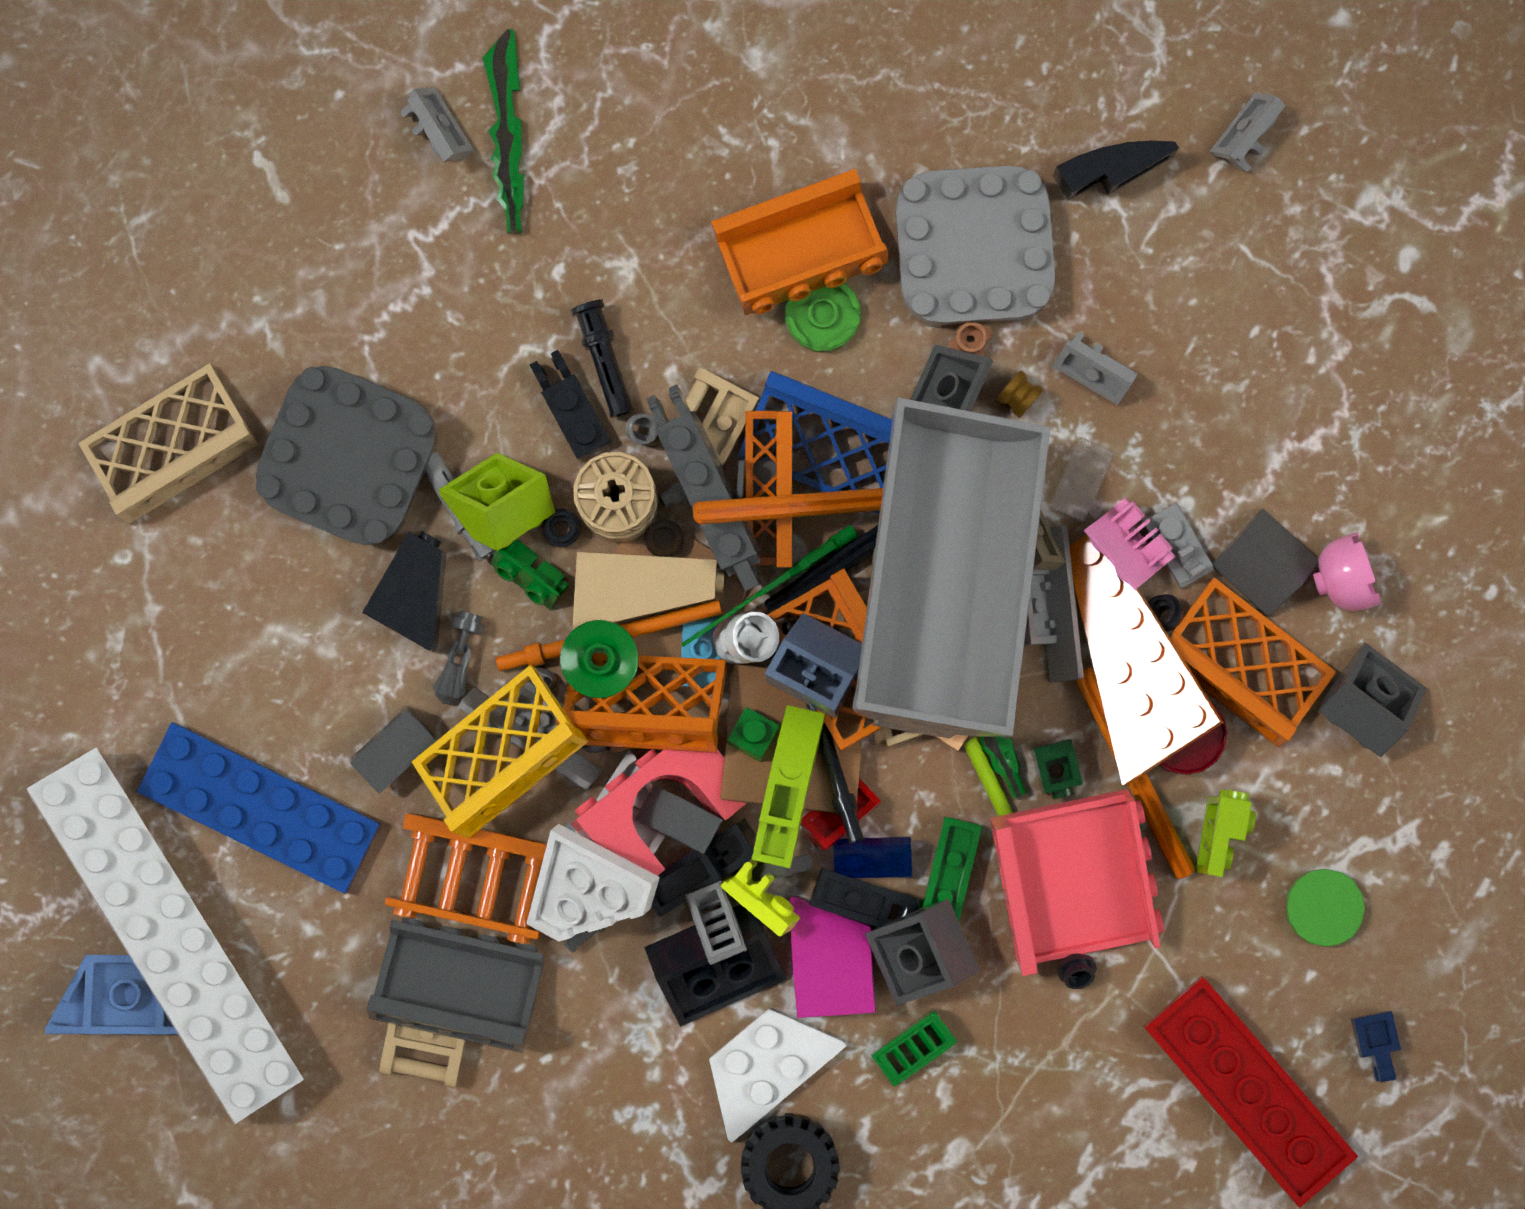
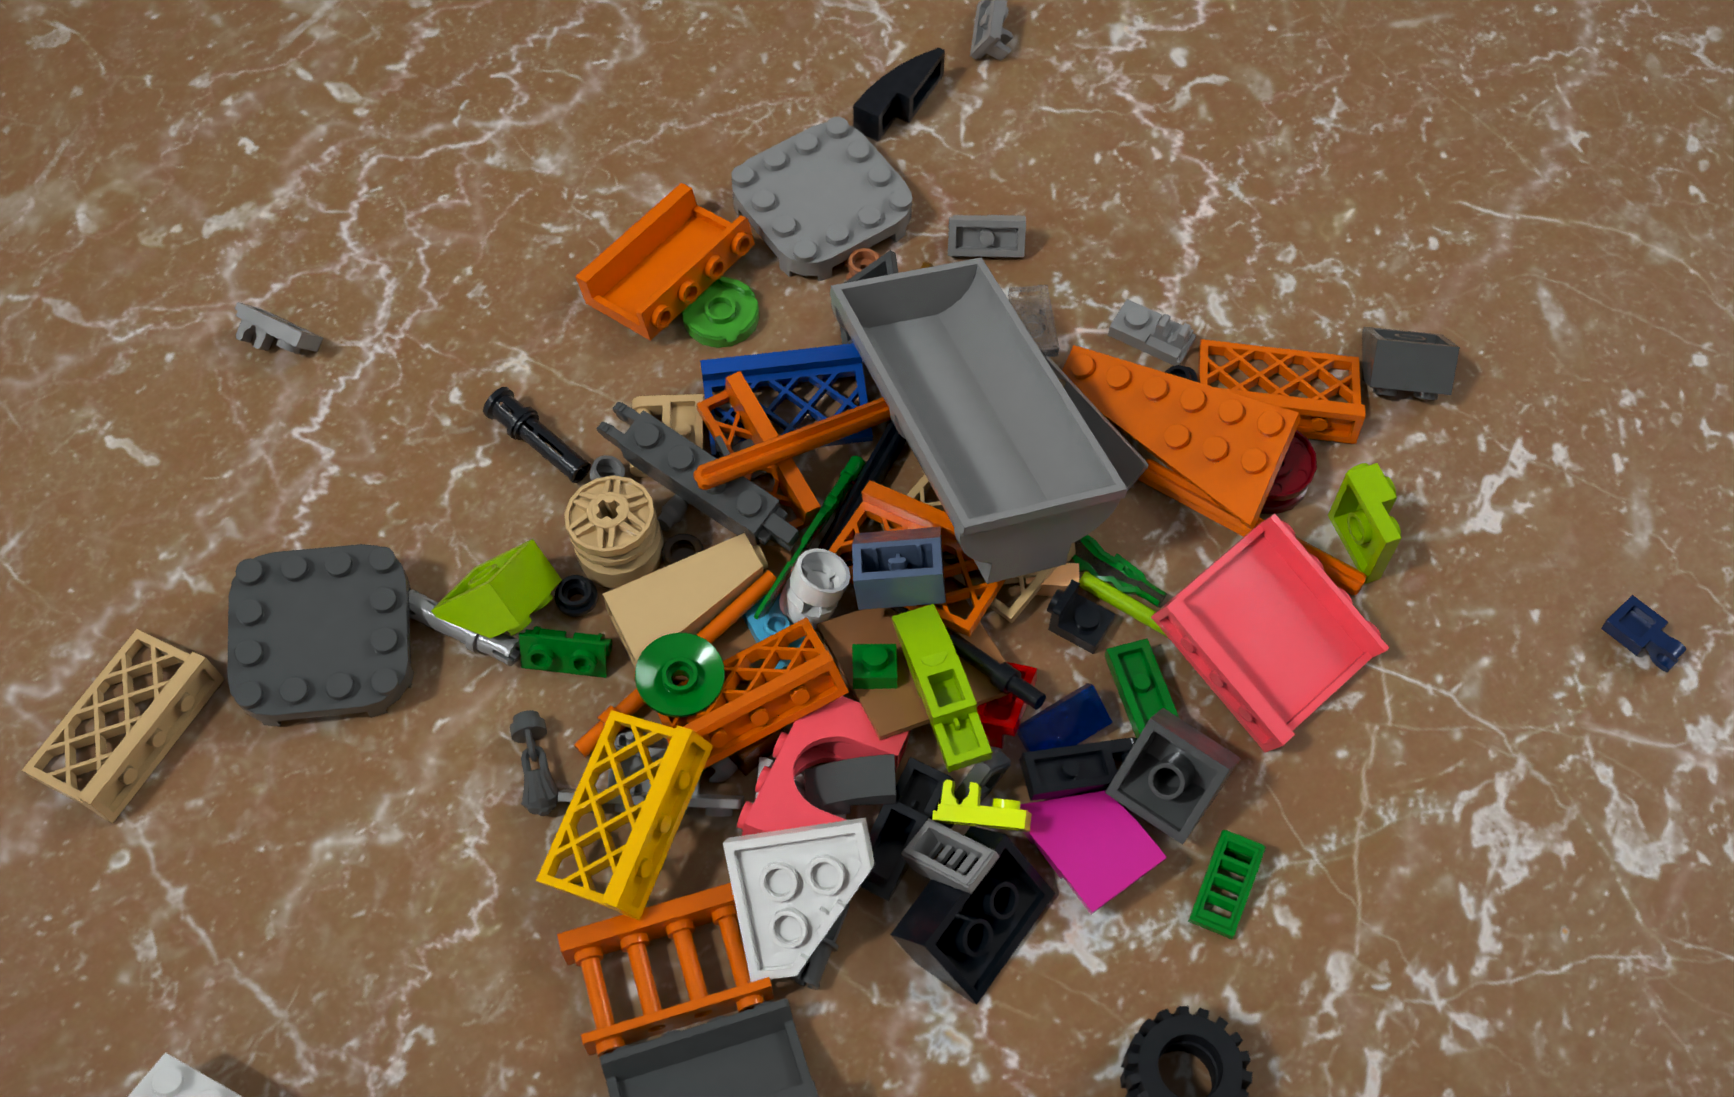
camera: 30 degrees left, 25 degrees down
blue plate [137,722,381,894] -> none
dark grey hinge [350,706,437,794] -> none
black slope [362,531,447,653] -> none
green sword [482,29,524,234] -> none
black hinge [530,350,612,461] -> none
white wing [709,1008,847,1143] -> none
dark green brick [1030,739,1083,800] -> none
black plate [1057,953,1097,989] -> none
bright pink hinge [1084,497,1175,591] -> none
red plate [1143,976,1358,1208] -> none
dark grey slope [1212,508,1318,617] -> none
bright green tile [1286,869,1365,947] -> none
bright pink cylinder [1313,532,1381,611] -> none
none -> black bracket [1047,579,1116,654]

